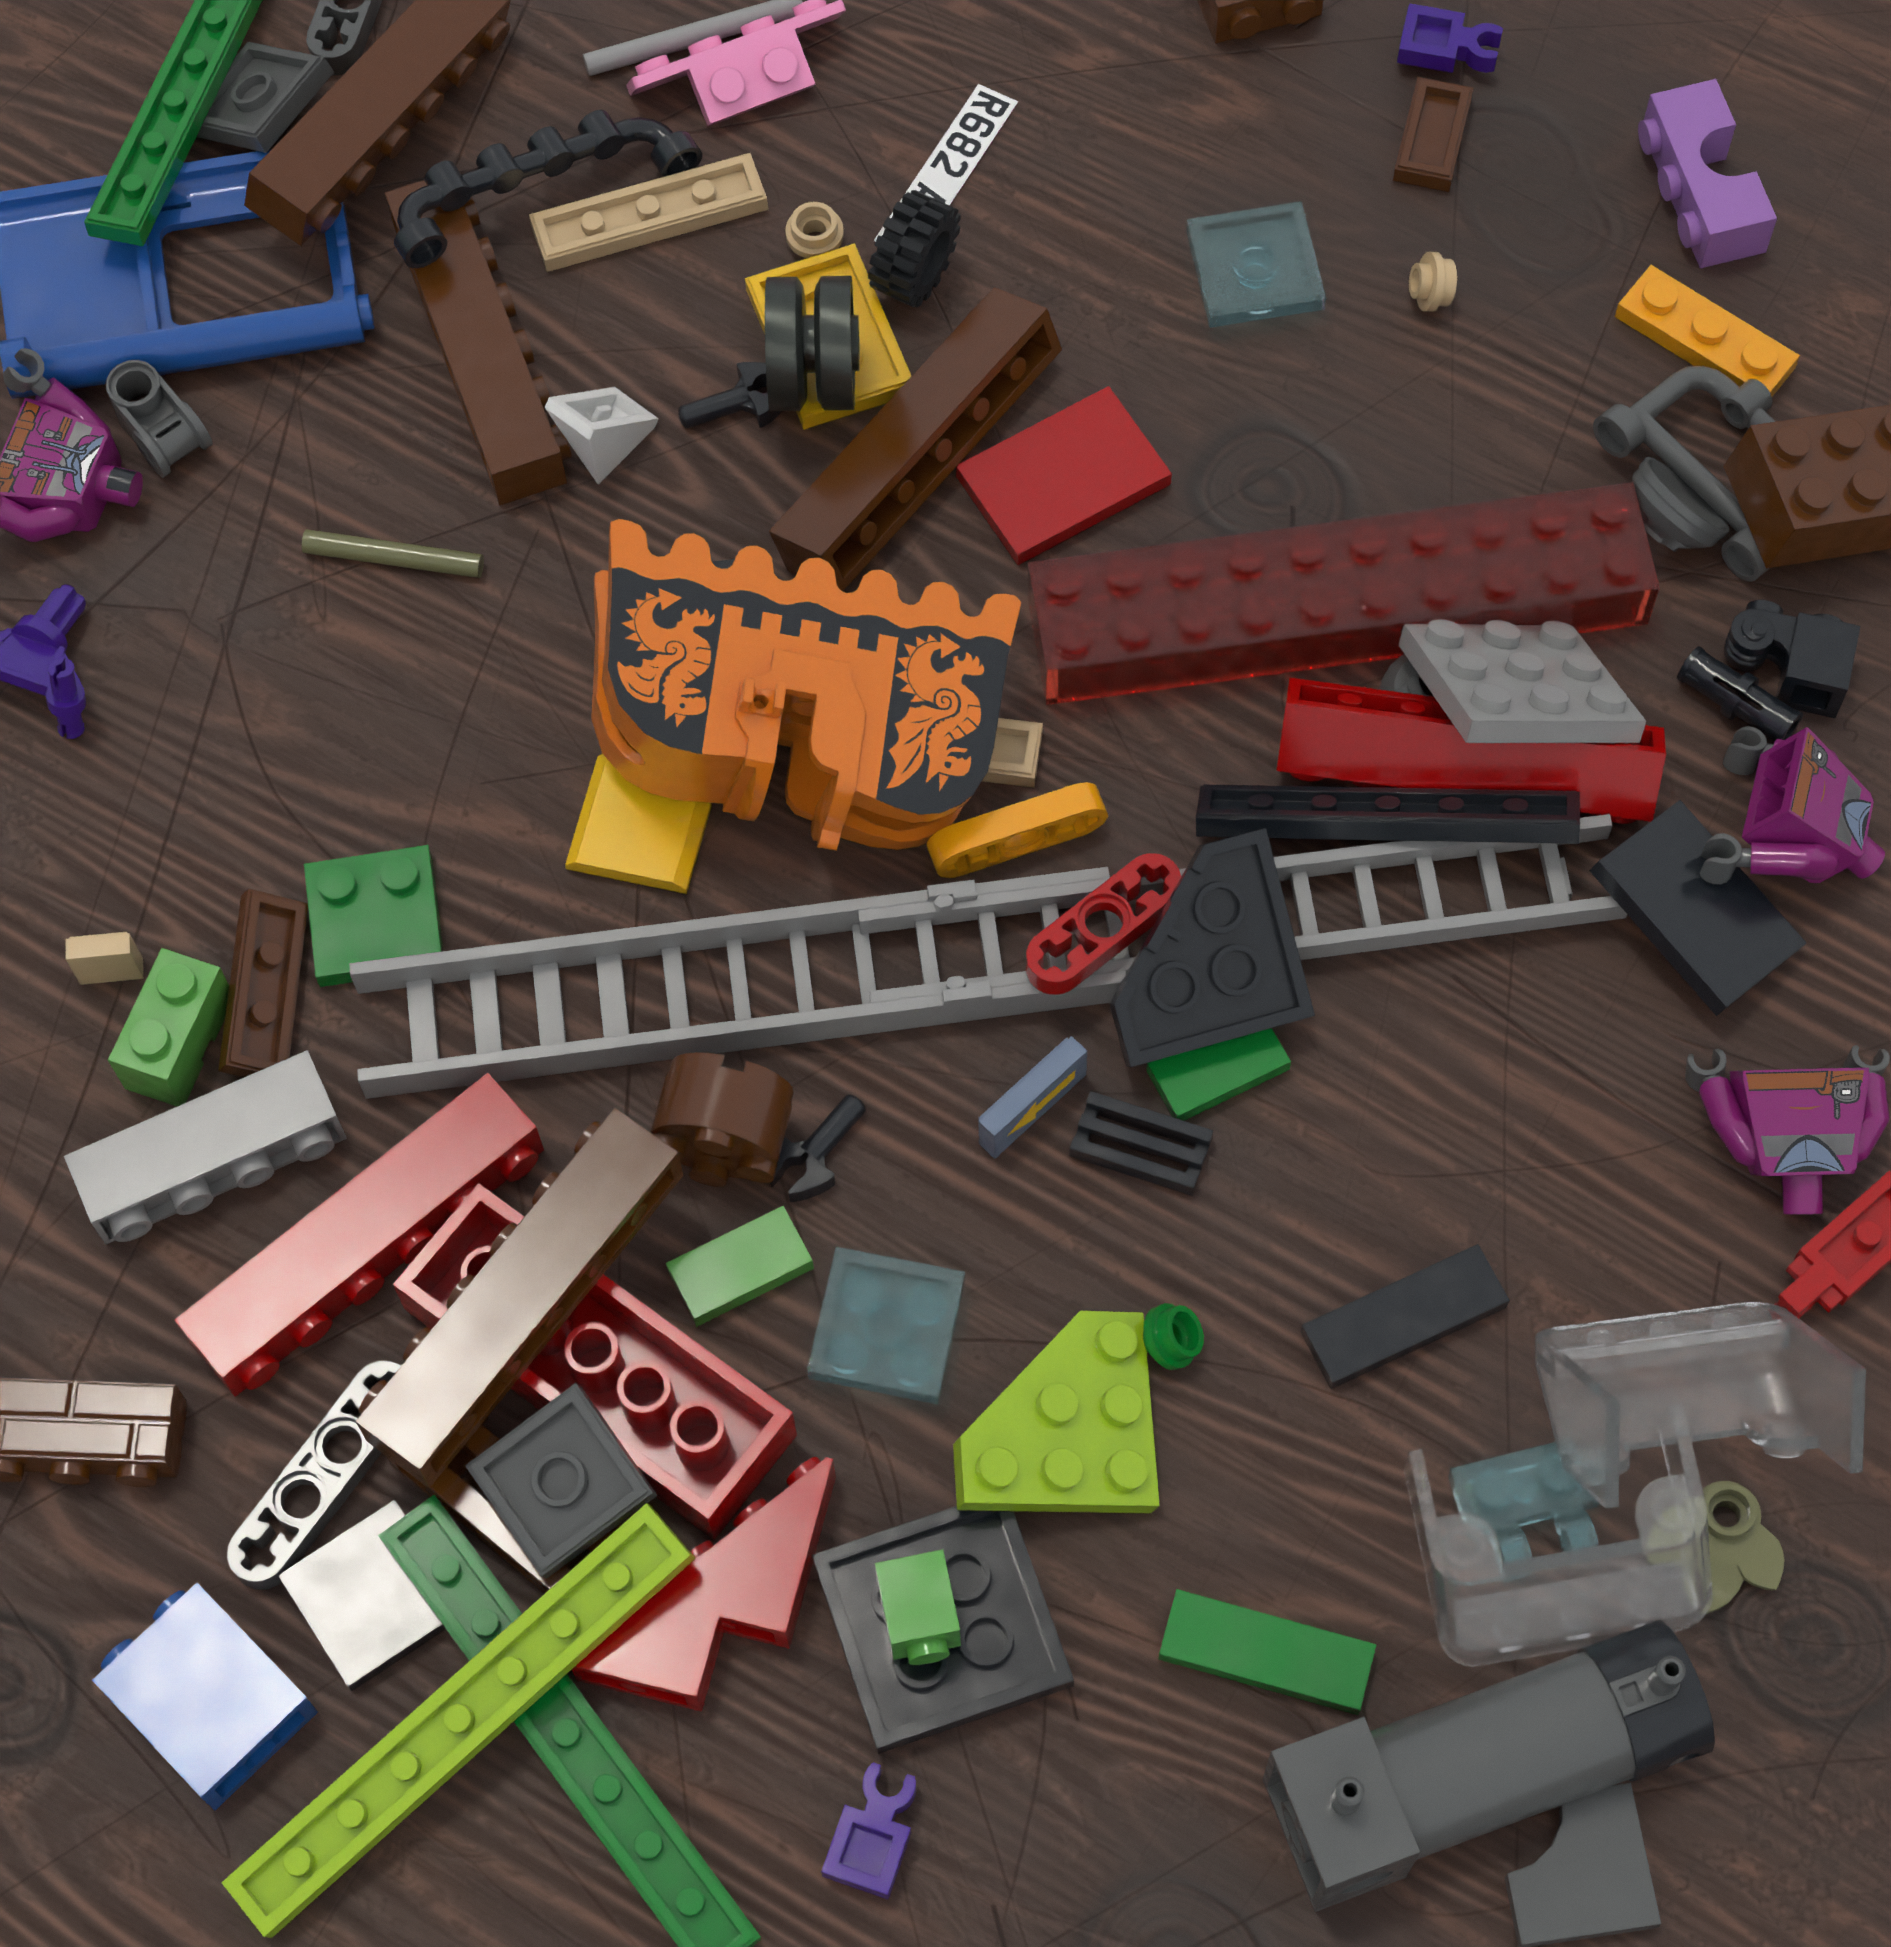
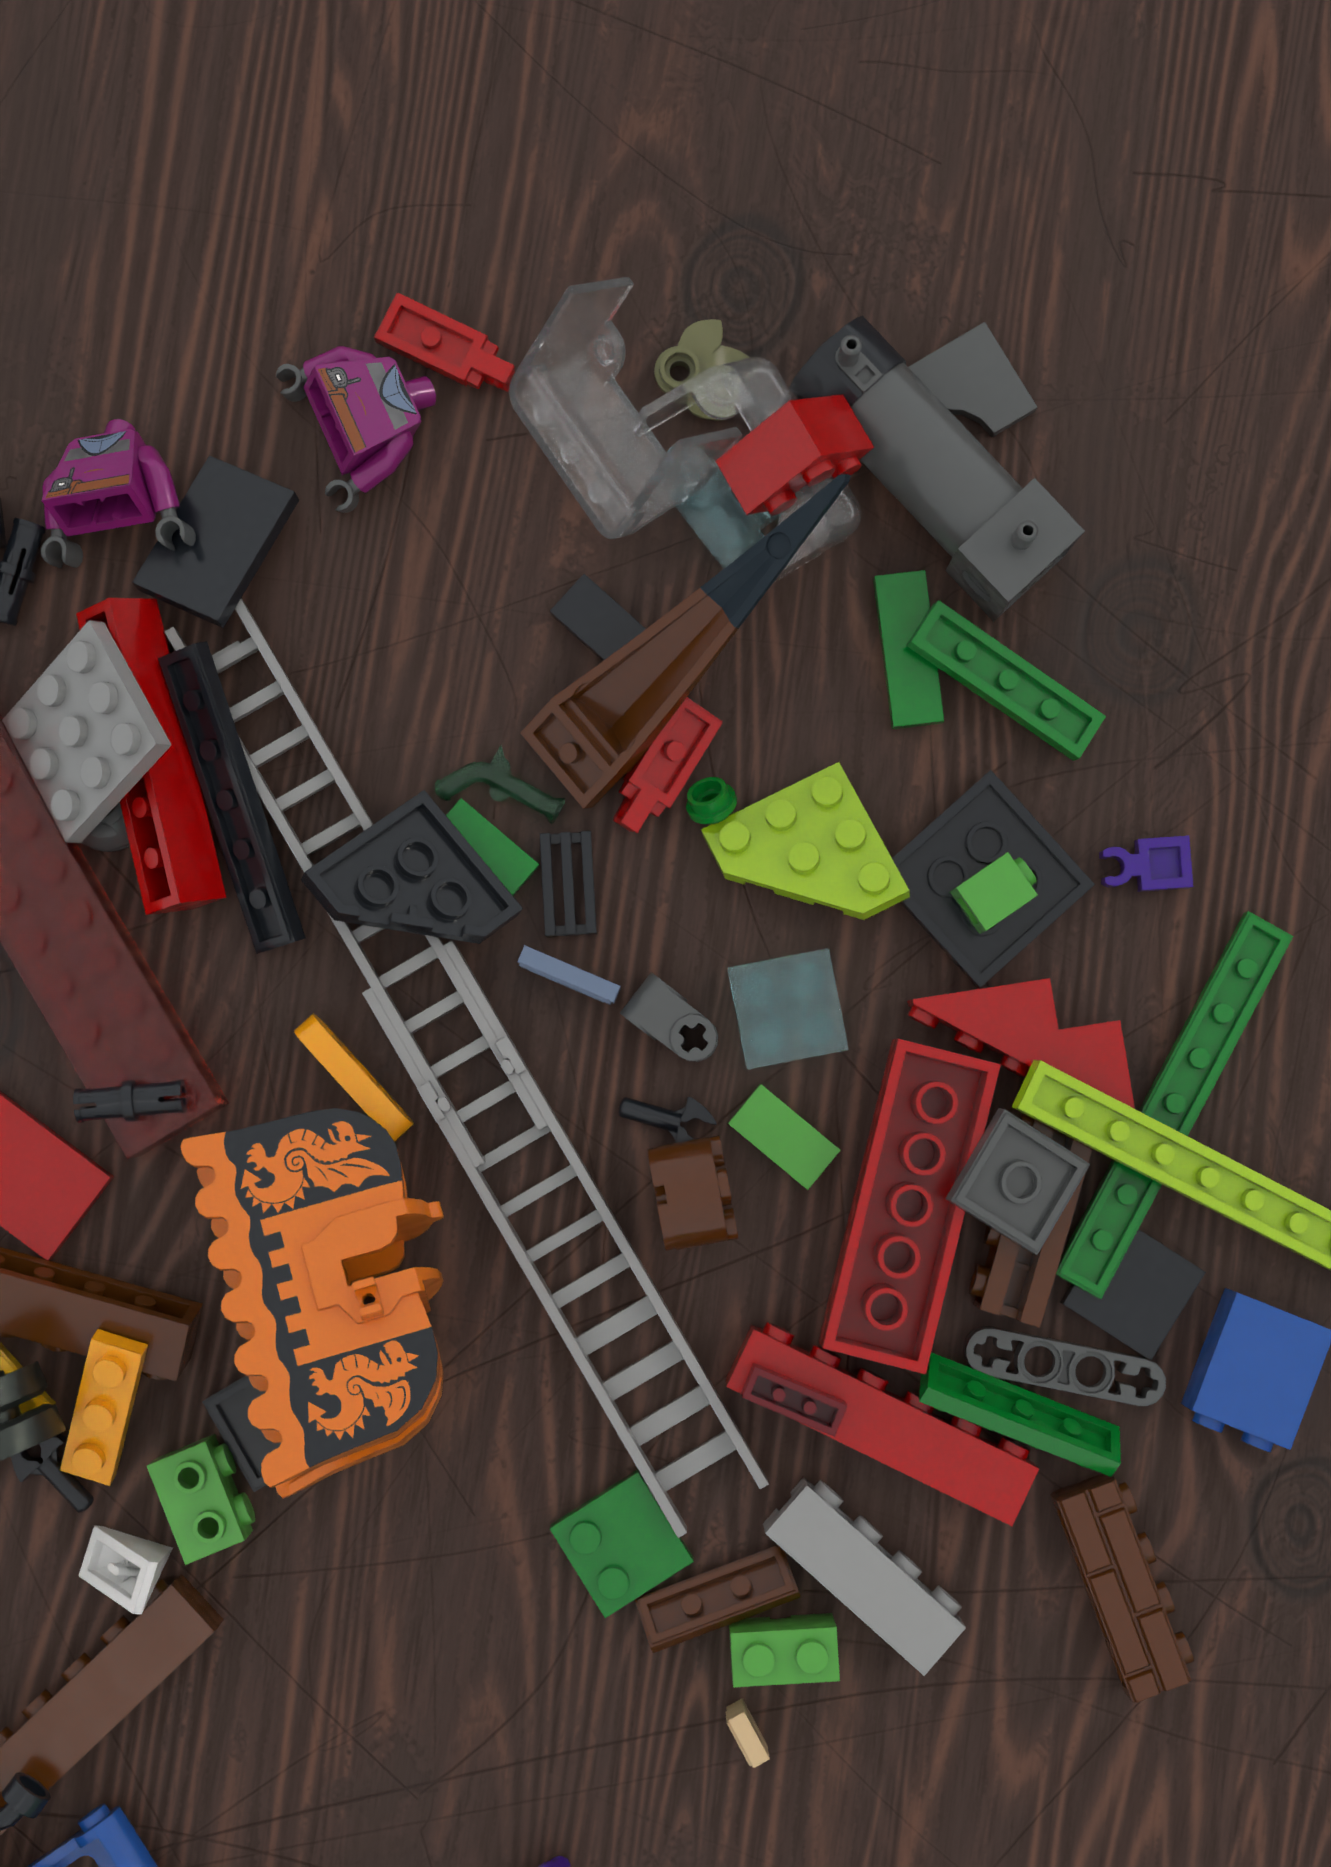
camera: 120 degrees left, 20 degrees up
olive bar [302,529,484,578] -> none
brick [355,1108,684,1488] -> none
yellow tile [565,753,712,894] -> none
tan tile [982,718,1043,788] -> none
red beam [1026,853,1181,995] -> none
none -> light orange plate [60,1329,148,1486]
none -> black pin [73,1079,187,1123]
none -> bright green brick [147,1434,255,1565]
none -> clear green piece [434,745,566,825]
none -> reddish brown plate [520,474,851,809]
none -> red hinge [613,697,723,833]
none -> dark grey piece [620,972,718,1062]
none -> red brick [715,394,875,516]
none -> dark red piece [741,1363,847,1437]
none -> green plate [906,600,1106,761]
none -> green plate [919,1352,1121,1477]

